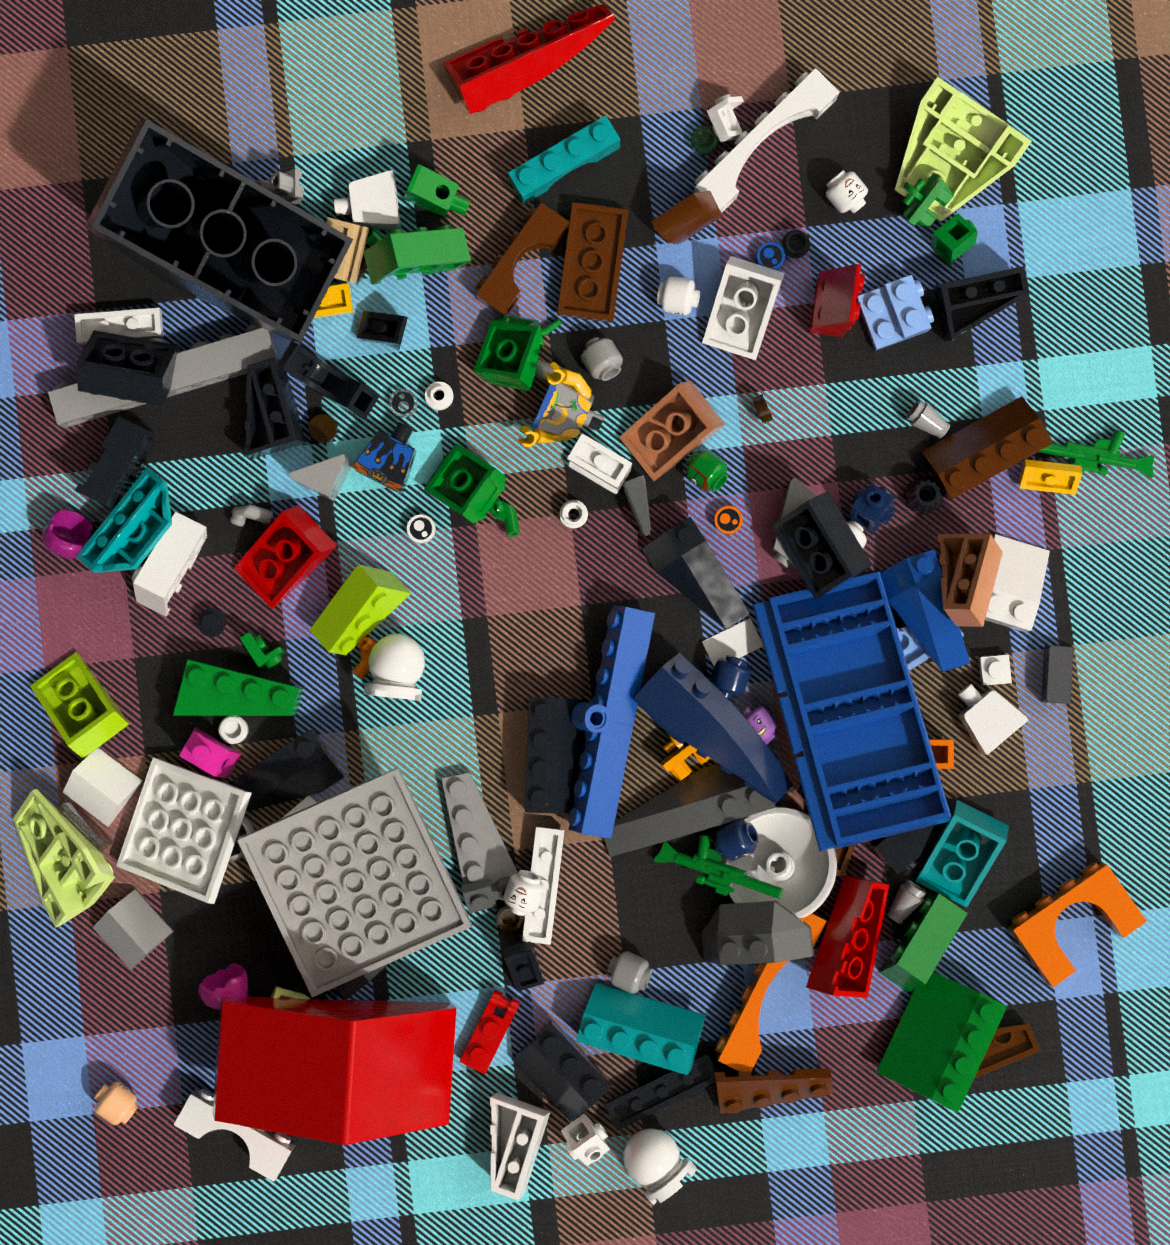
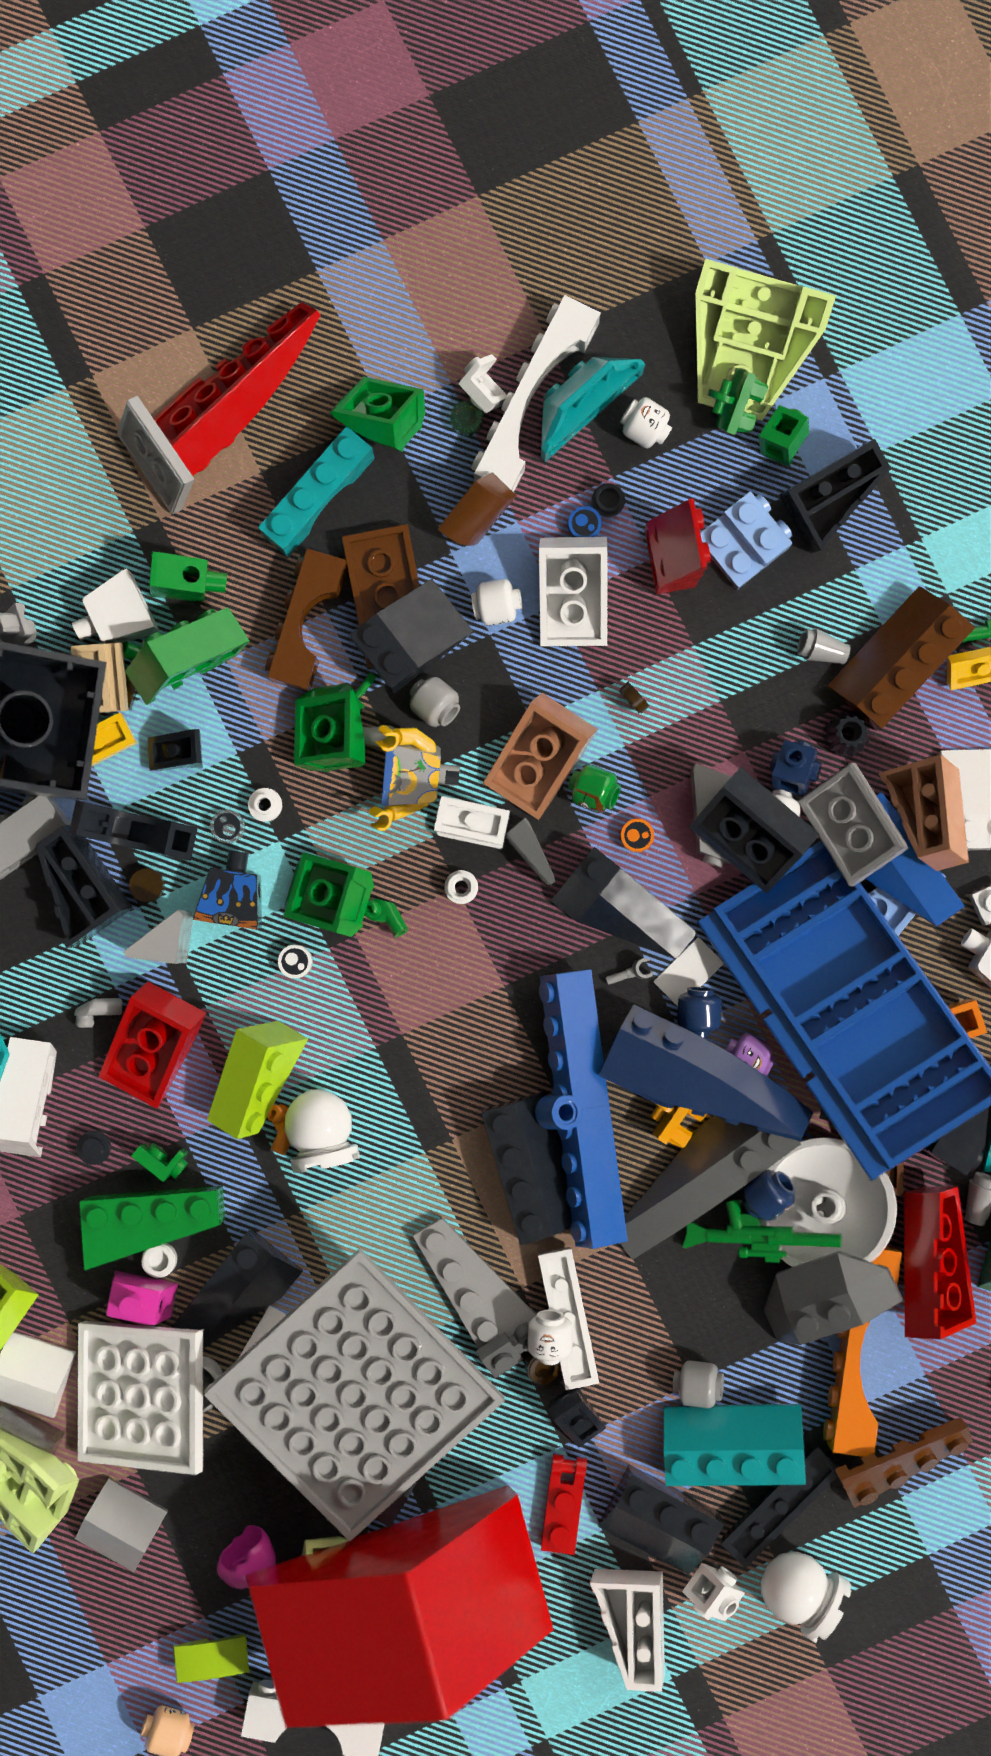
camera: 20 degrees left, 0 degrees up
none -> light grey tile [117,396,195,514]
none -> lime slope [173,1634,249,1683]
none -> green slope [329,377,426,452]
none -> black slope [350,579,474,694]
none -> teal wedge [541,357,645,462]
none -> light grey hand [606,958,654,985]
none -> light grey tile [798,762,909,886]

